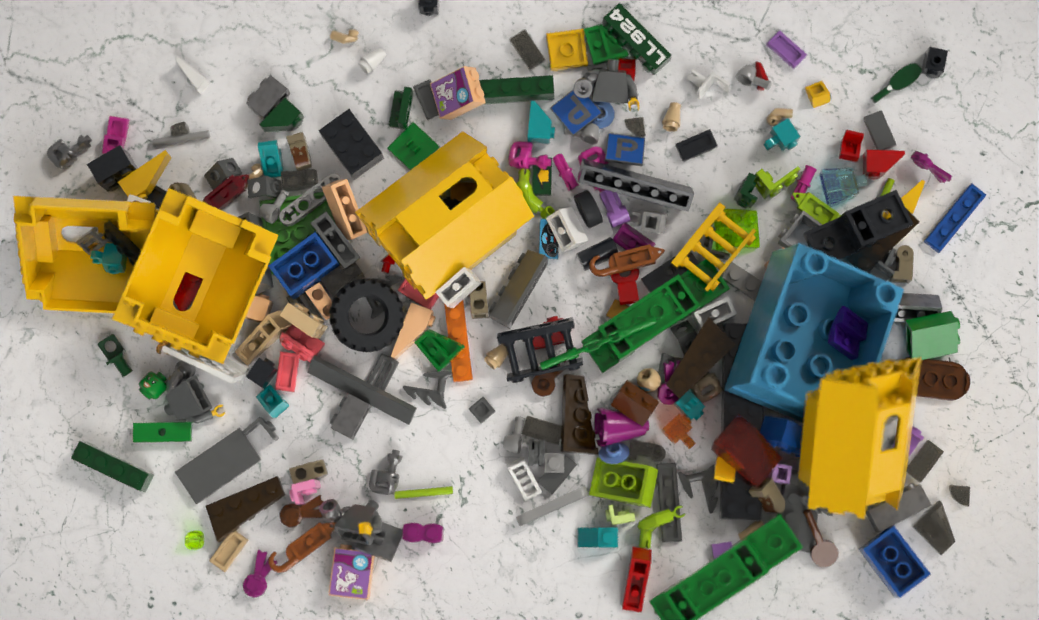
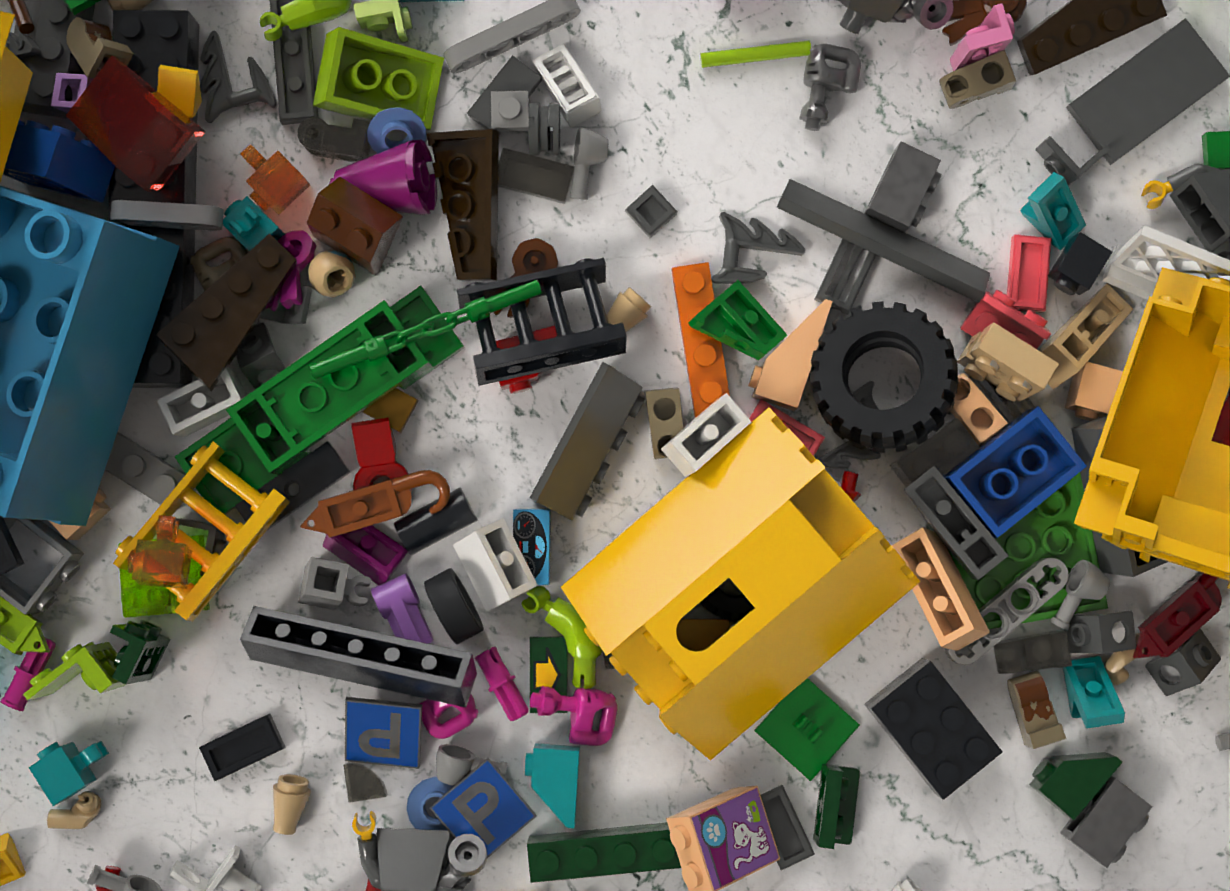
camera: 170 degrees right, 5 degrees up
none -> light grey beam [110,200,224,231]
none -> clear orange brick [128,515,192,589]

